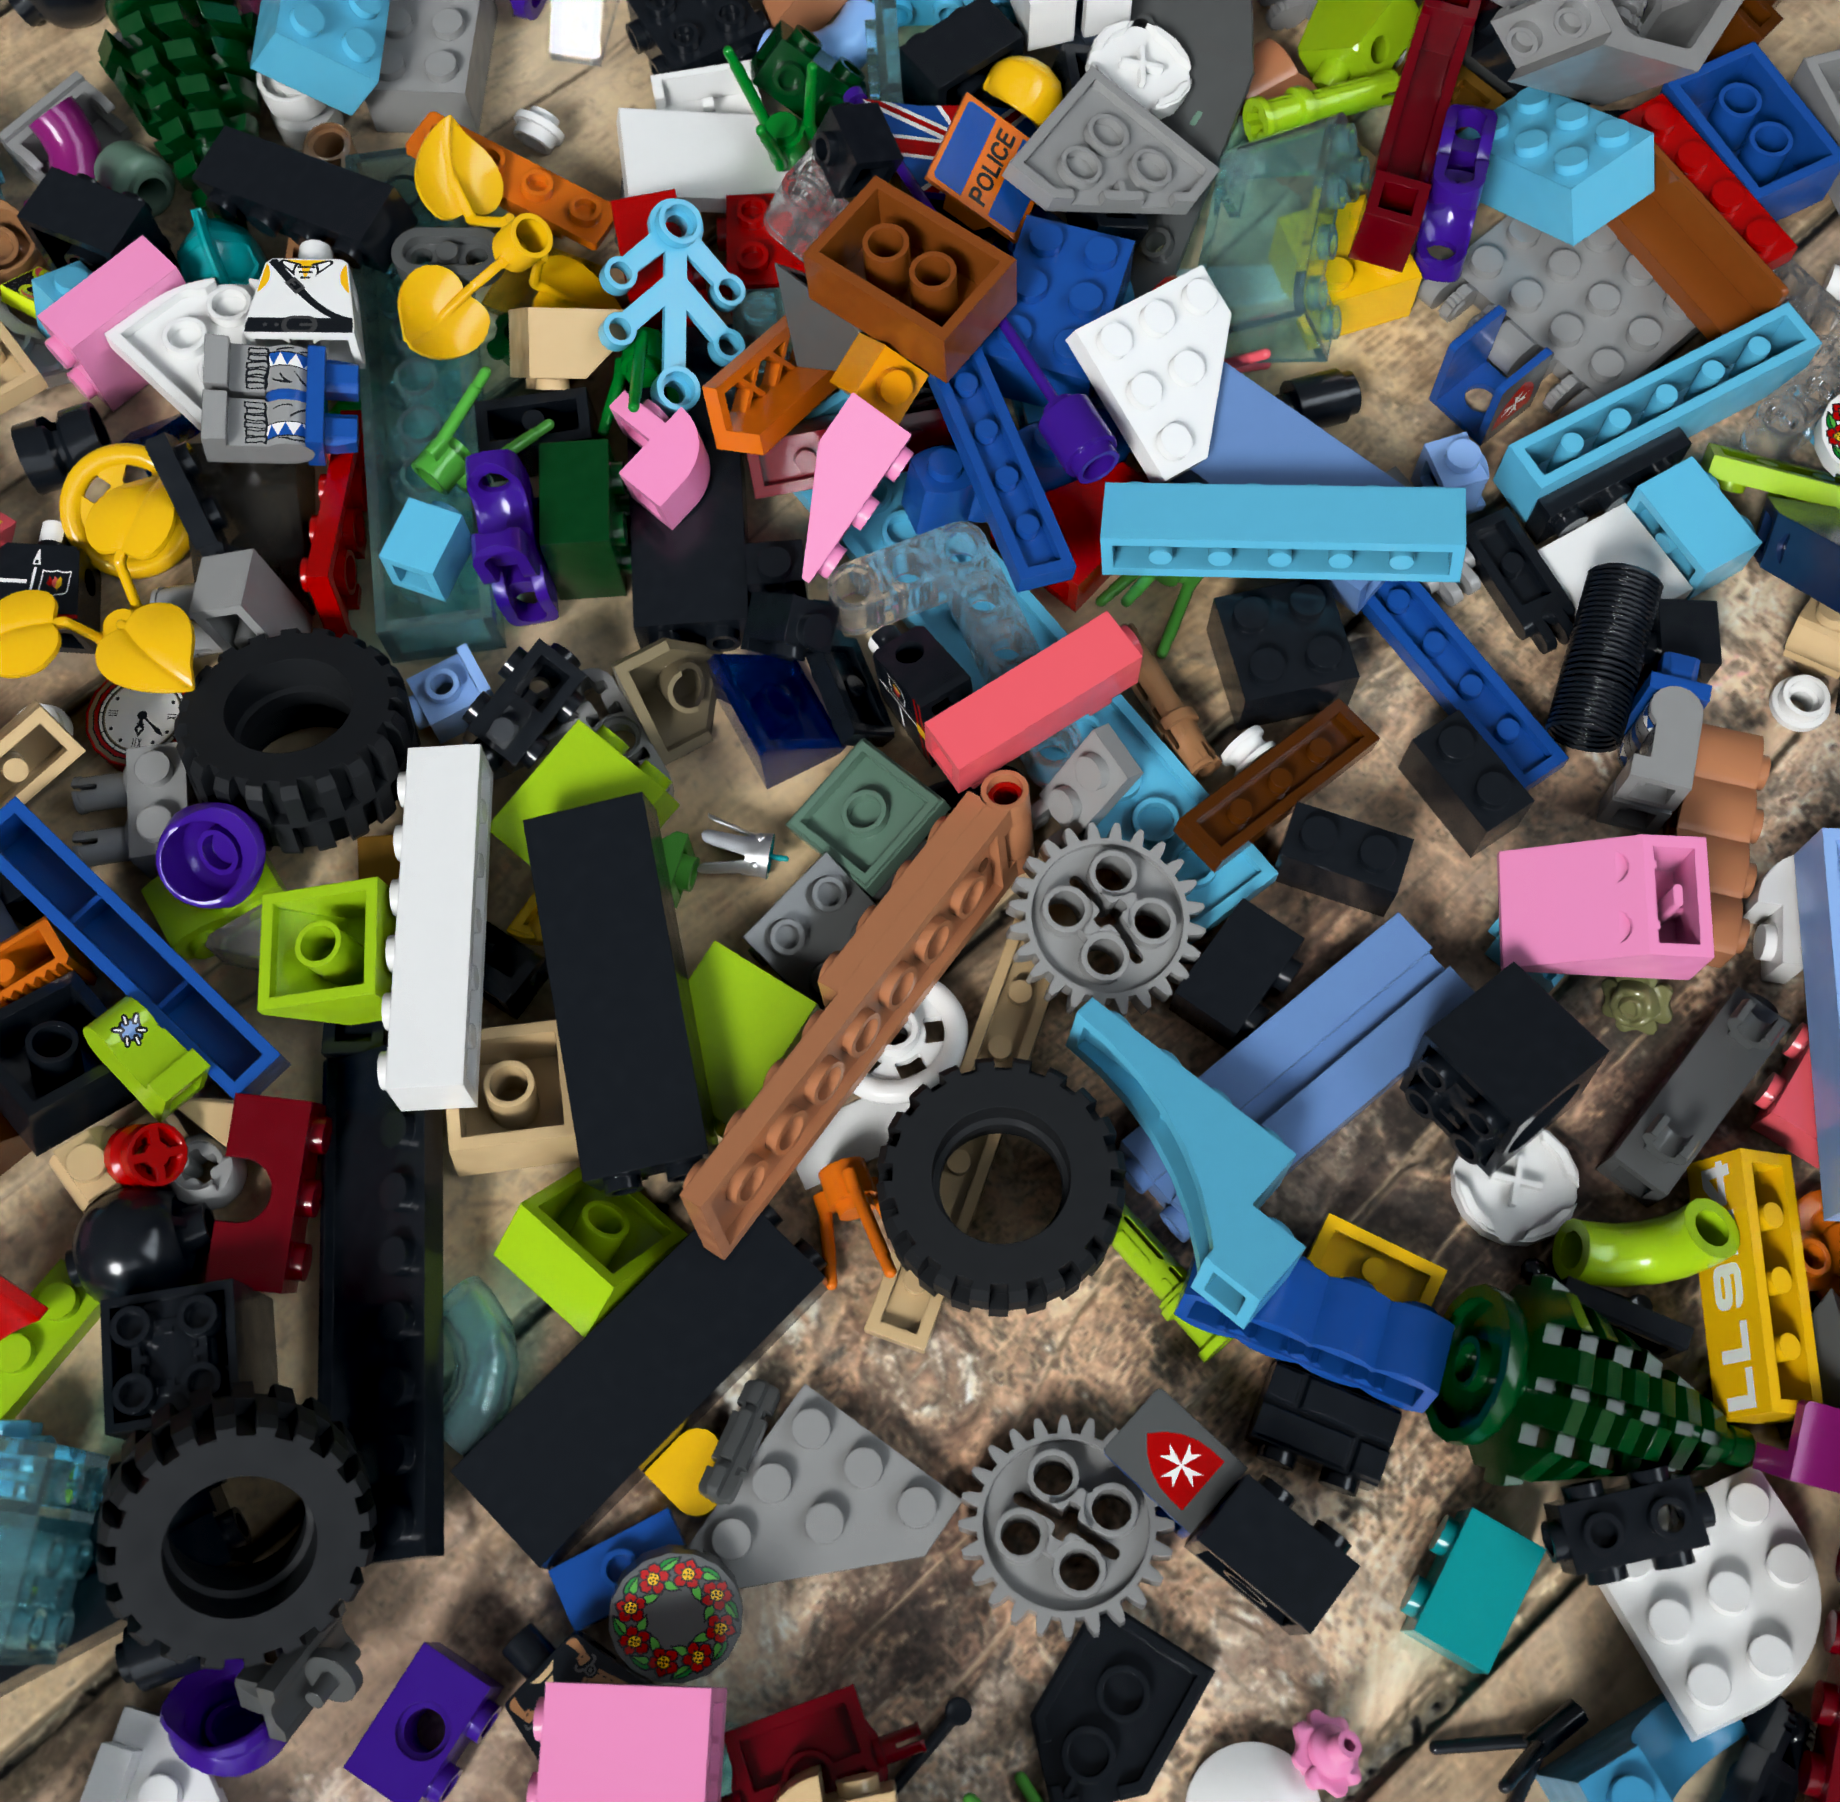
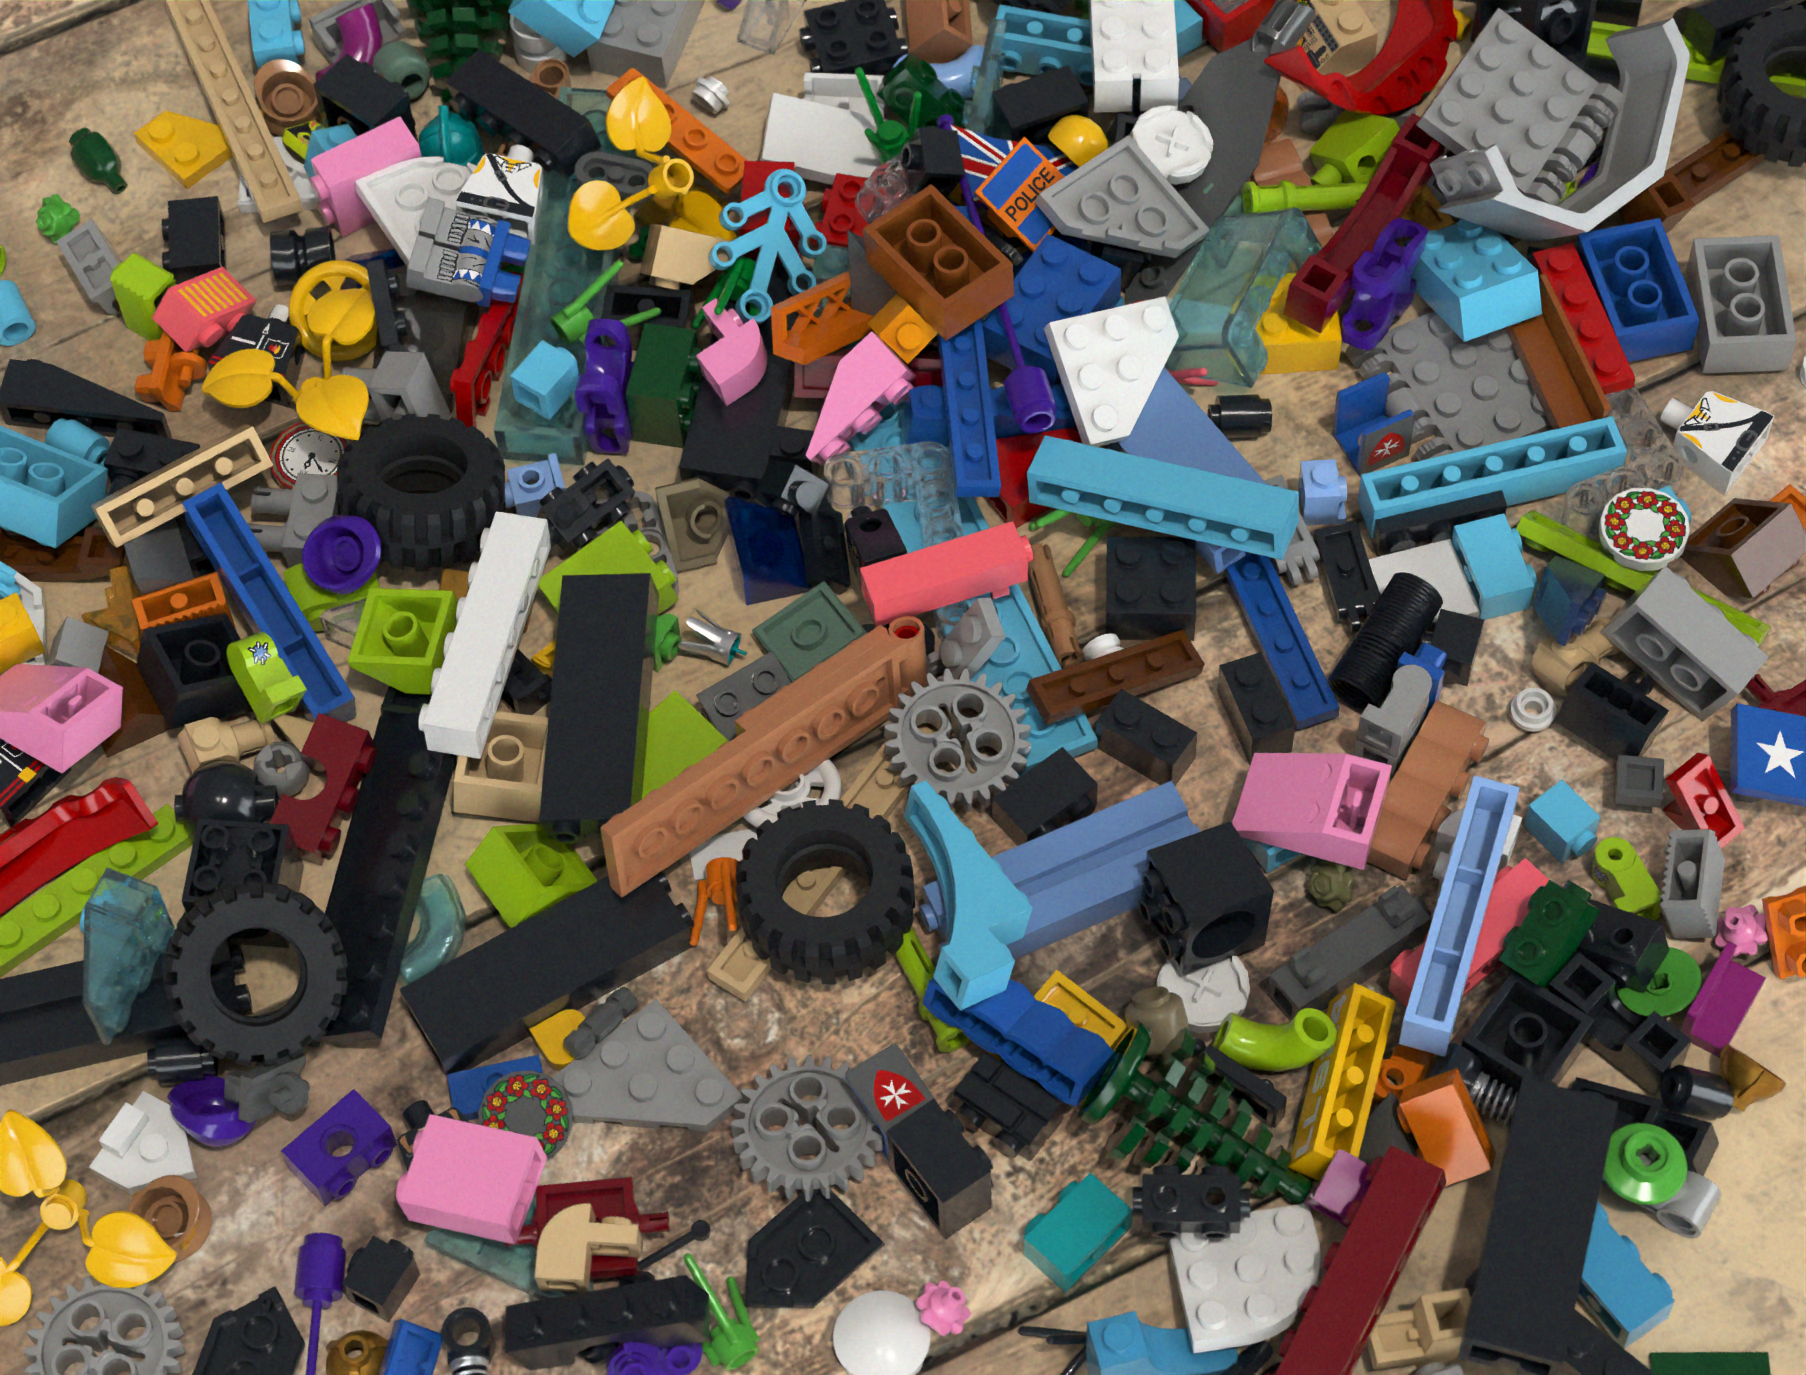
camera: 15 degrees right, 10 degrees down
red wheel [104,1123,188,1187] -> none
none -> dark tan head [1124,986,1191,1060]

